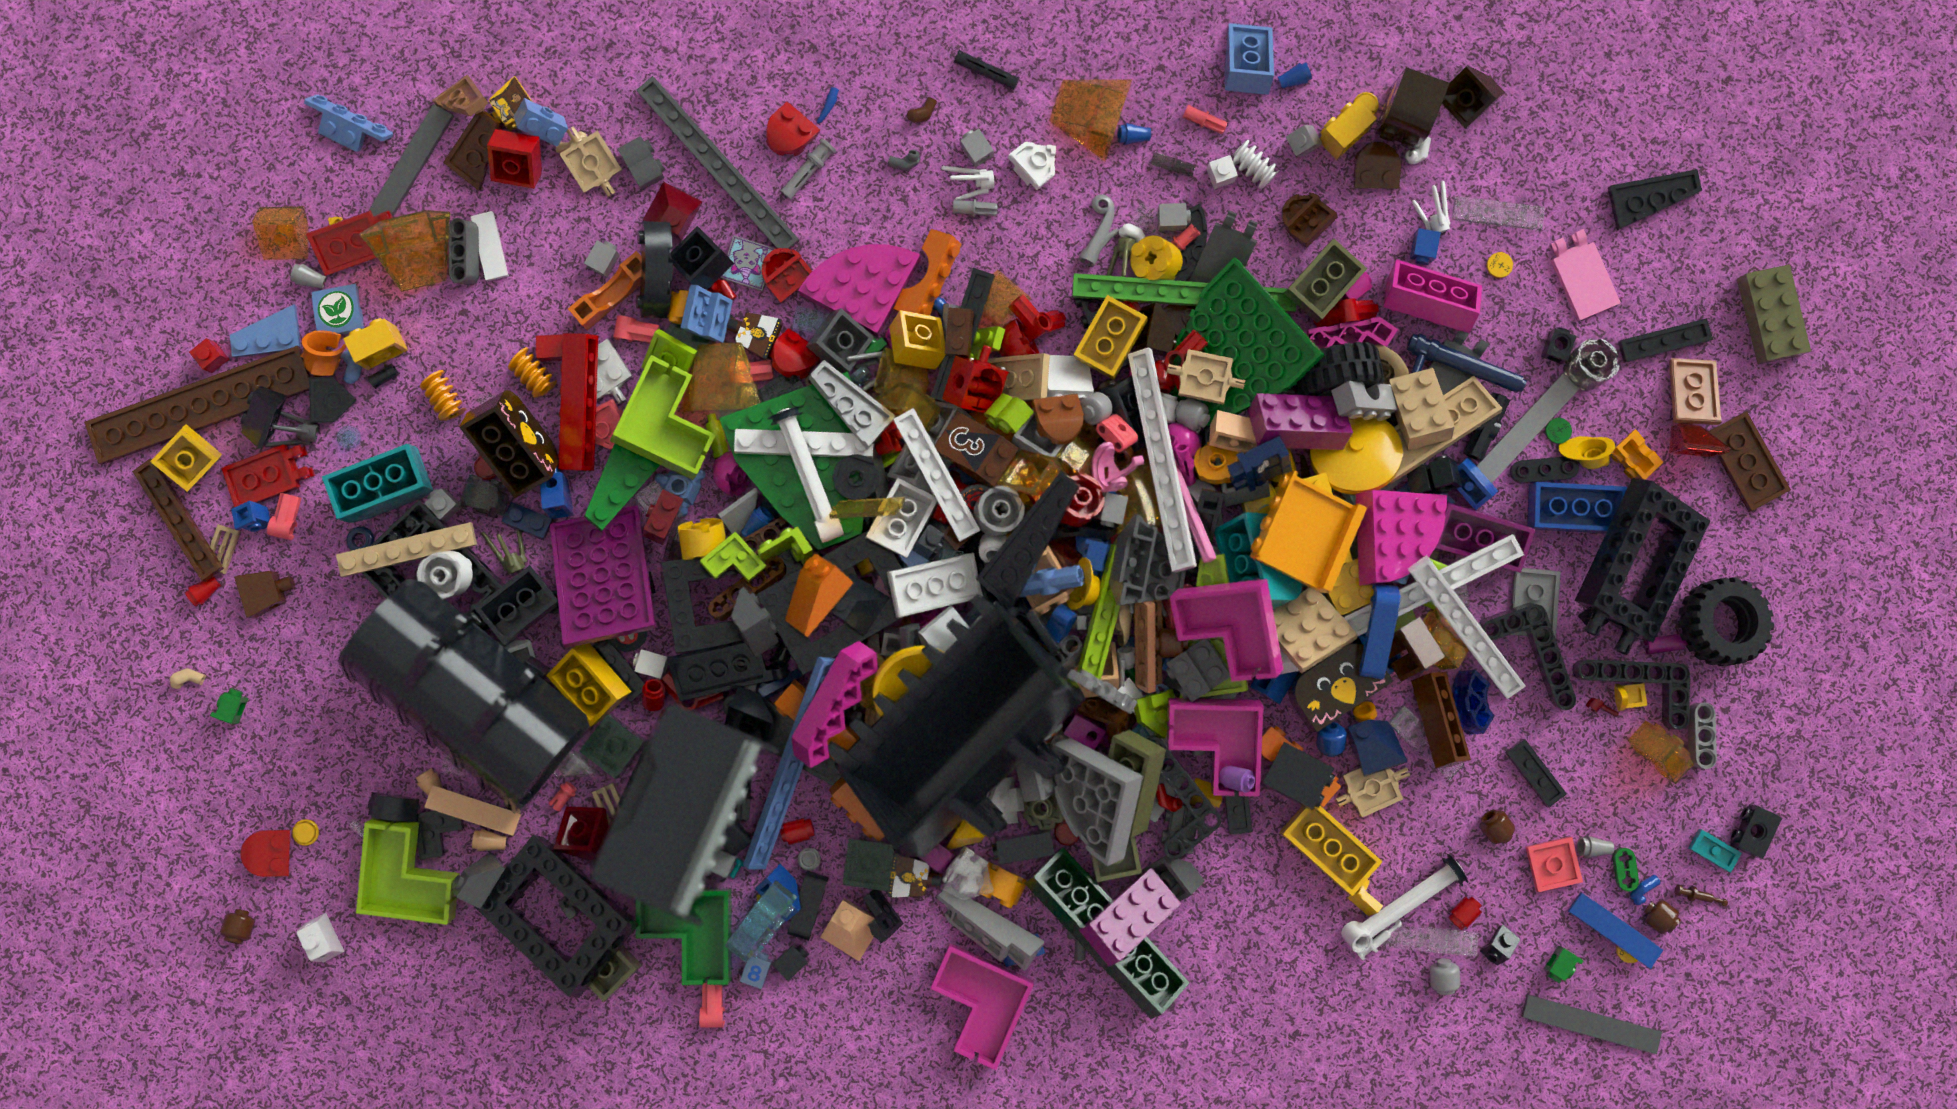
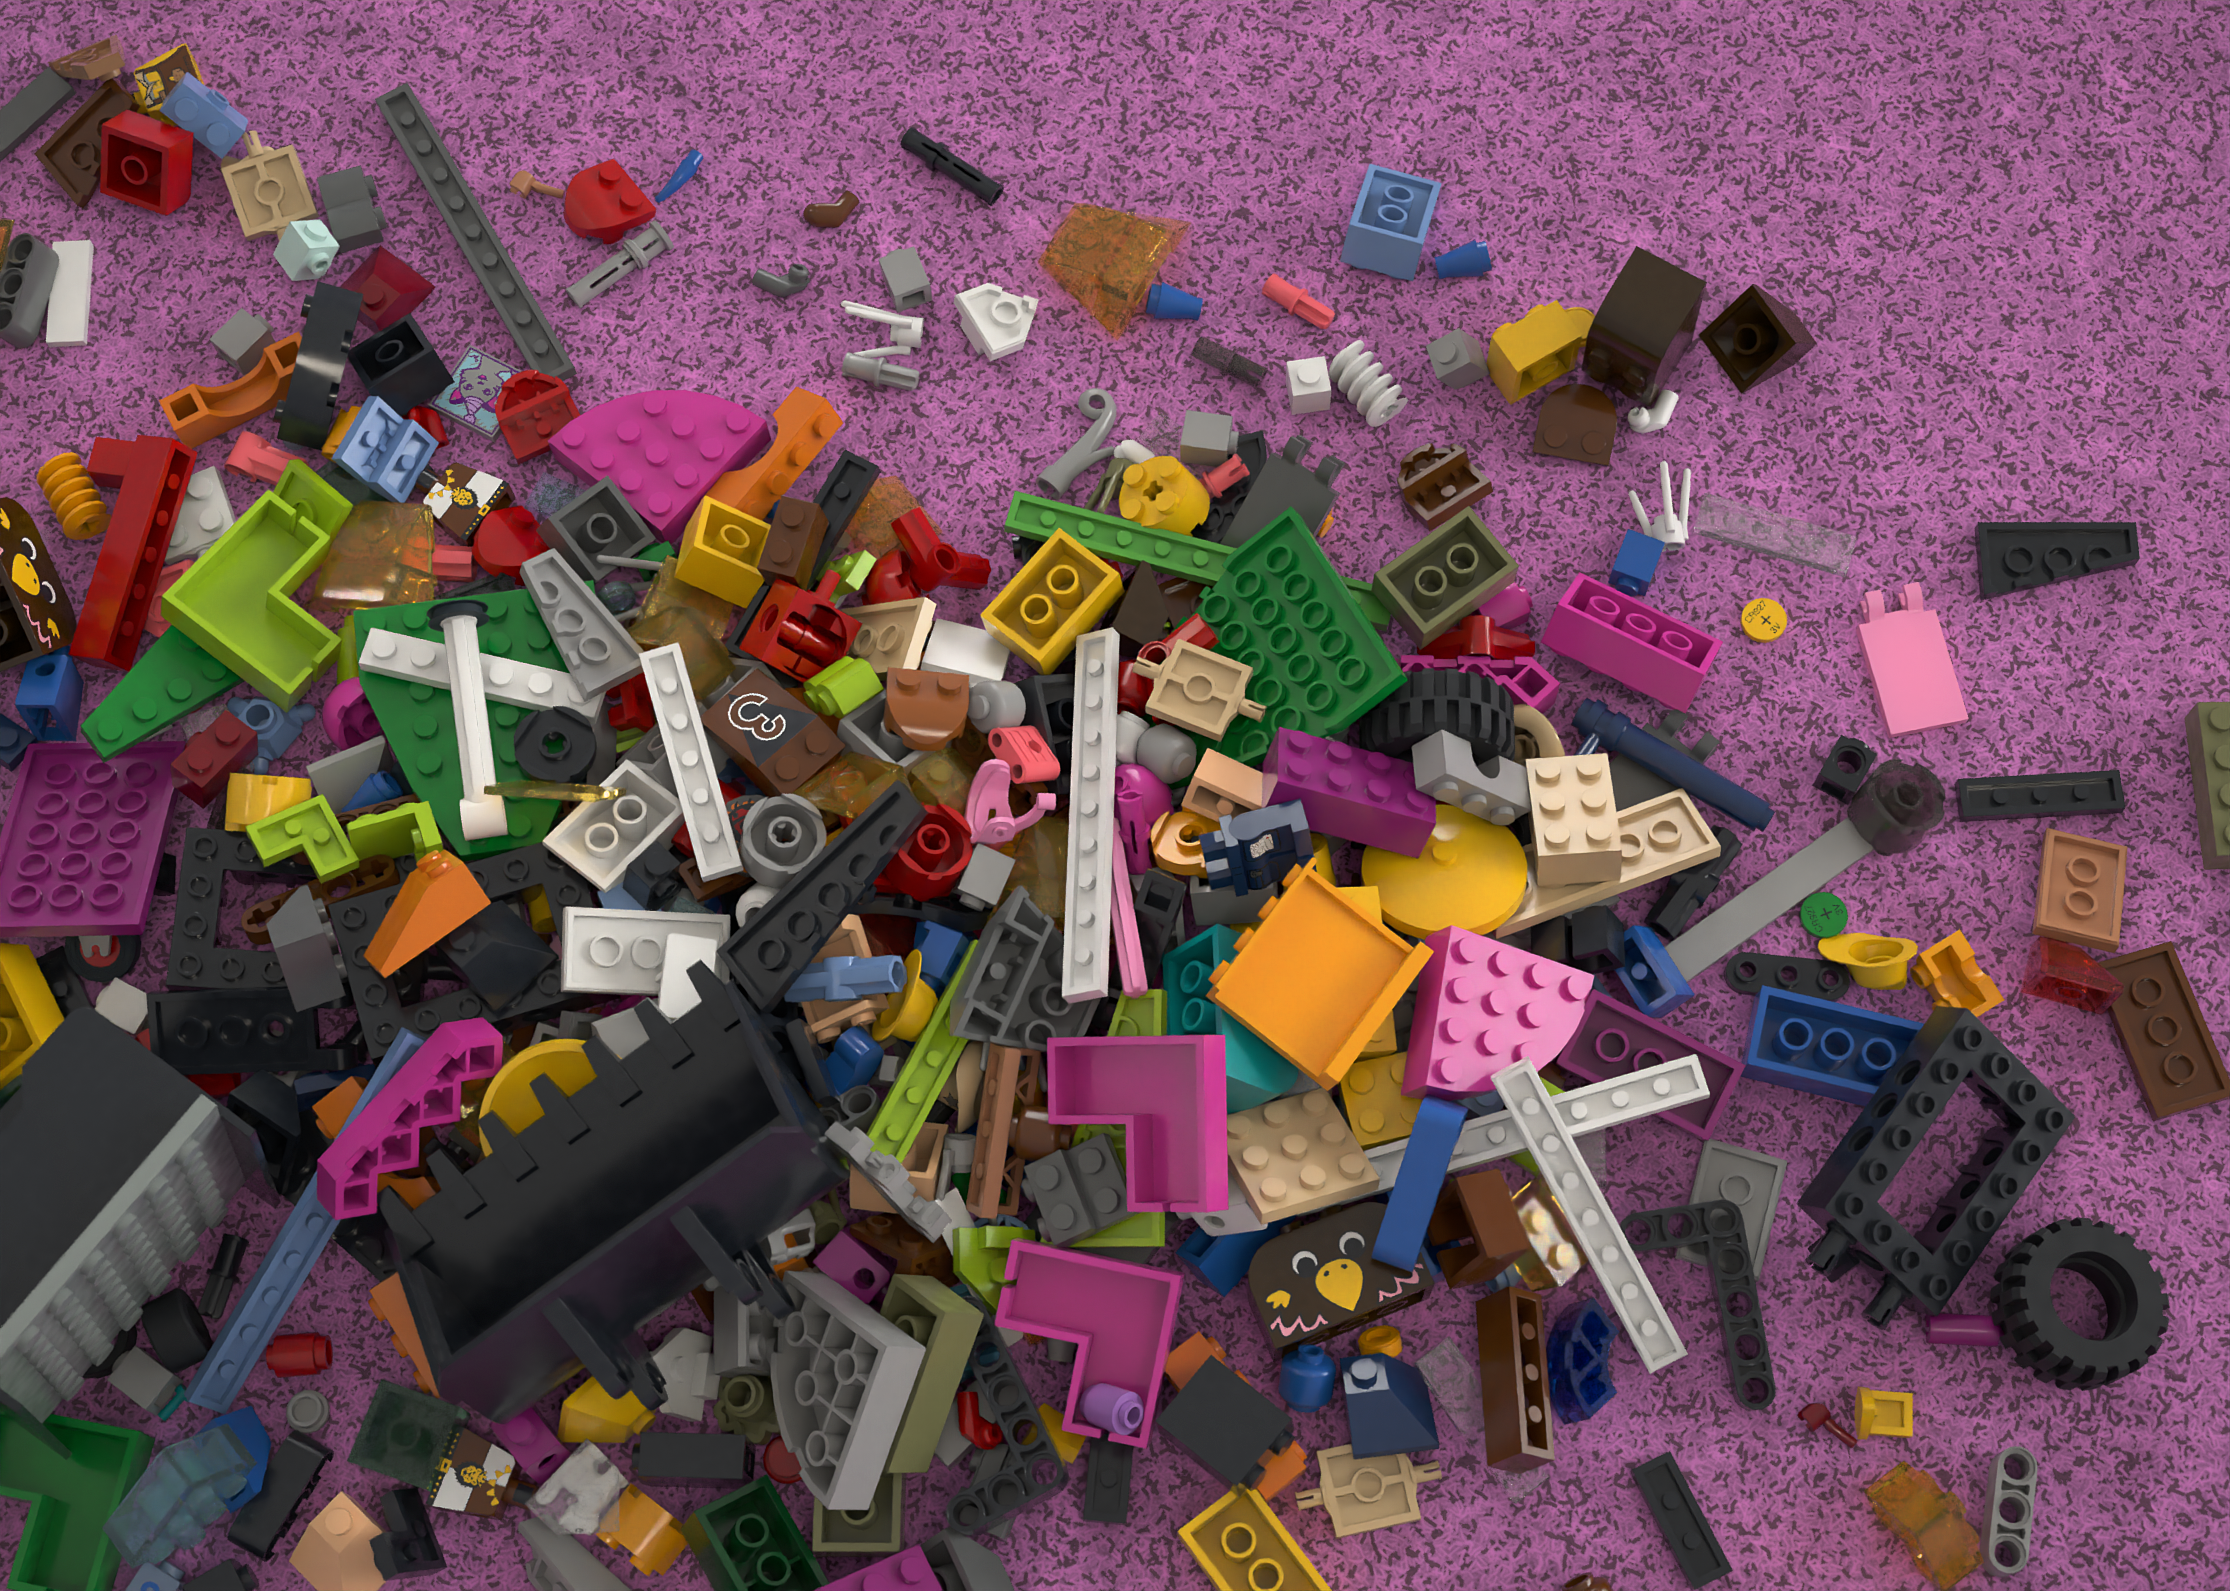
camera: 15 degrees right, 15 degrees down
black beam [1572,660,1690,730] -> none
none -> light aqua brick [273,219,340,281]
none -> nougat hand [509,170,565,199]
none -> white panel [655,933,717,1019]

